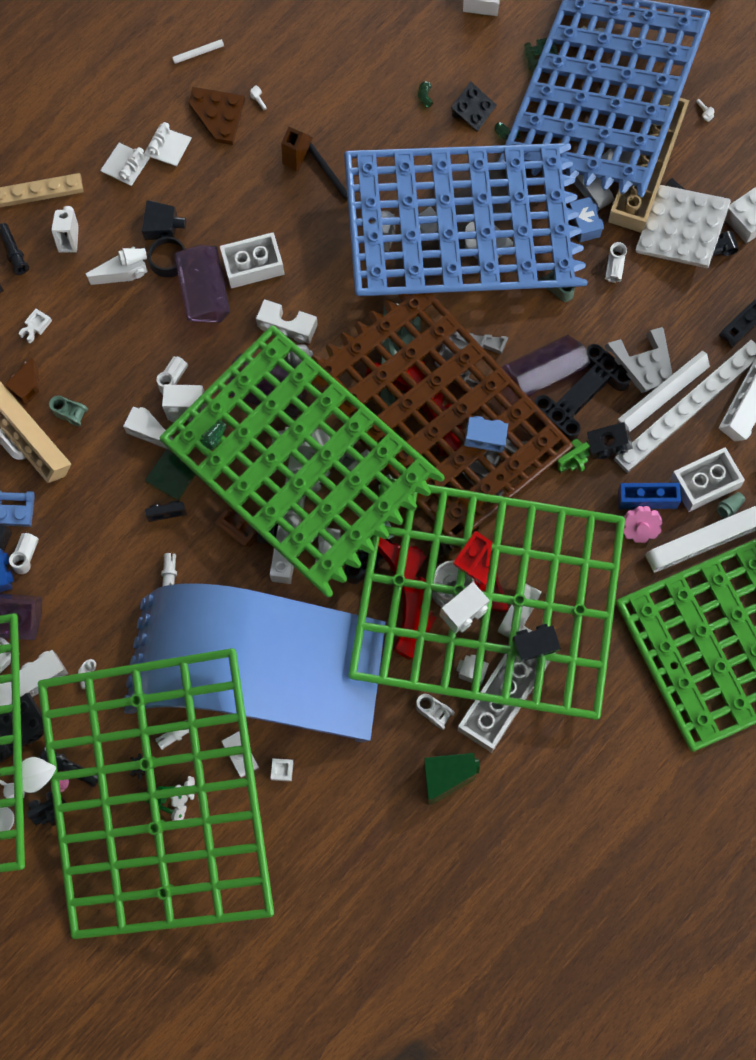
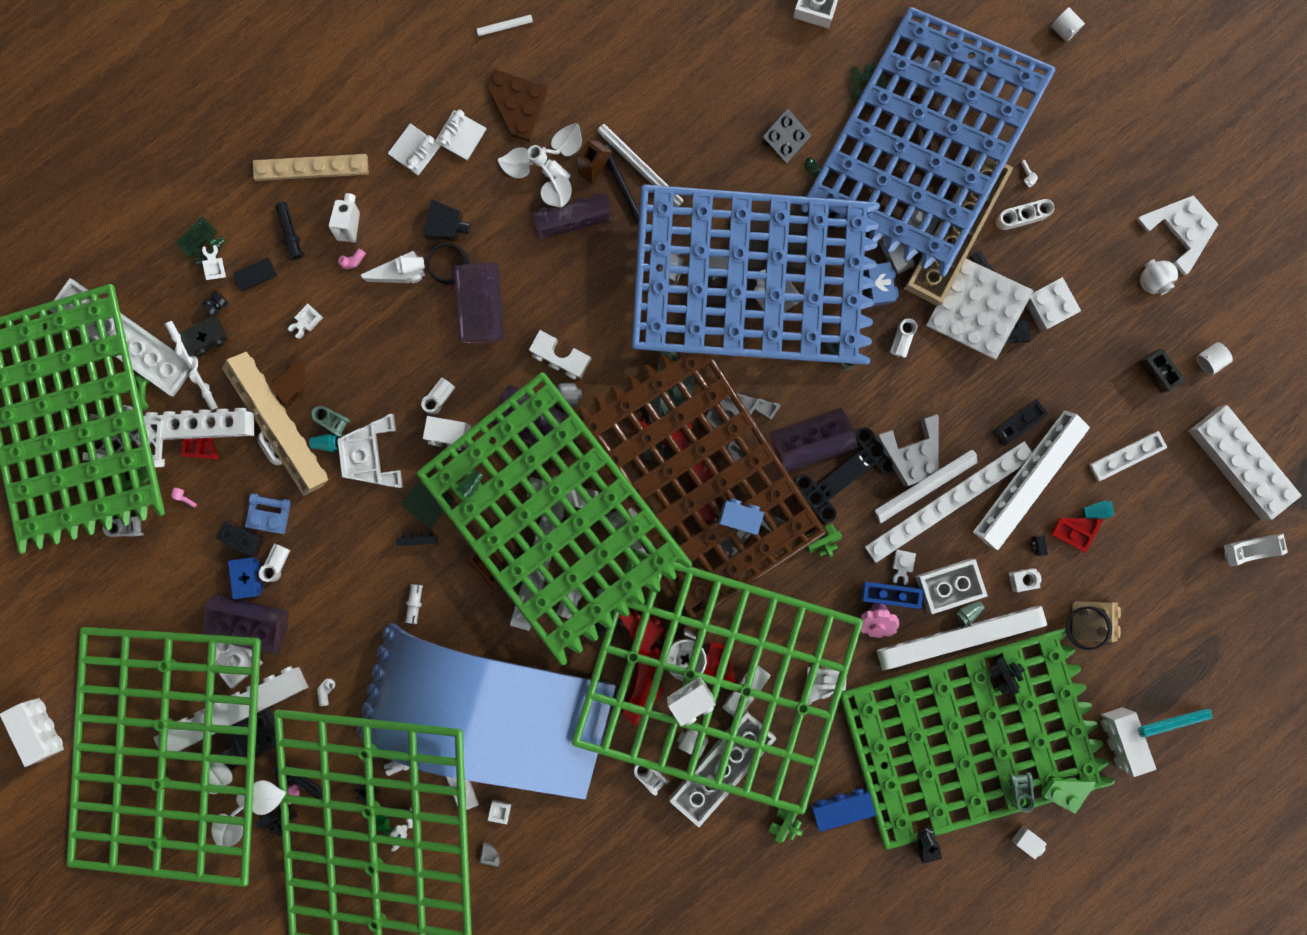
camera: 10 degrees right, 15 degrees up
white slope [123,407,173,450] -> none
white brick [220,232,285,289] -> none
white hand [250,85,267,111] -> none
clear green arm [418,81,433,108] -> none
dark green slope [424,753,480,805] -> none
red wing [452,531,492,586] -> none
black brick [512,624,561,663] -> none
black brick [587,422,633,460] -> none
none -> teal cone [309,433,339,452]
none -> bright pink arm [338,248,367,269]
none -> white wing [338,414,403,488]
none -> light grey tile [479,842,500,867]
none -> white plant [498,123,582,208]
none -> clear purple slope [533,193,613,239]
none -> white cone [541,159,571,179]
none -> white axle [597,124,683,207]
none -> bright green hips [768,808,803,843]
none -> white wing [807,667,846,705]
none -> blue brick [811,788,876,832]
none -> white plate [892,550,916,585]
none -> black piece [917,828,942,864]
none -> white beam [996,199,1054,230]

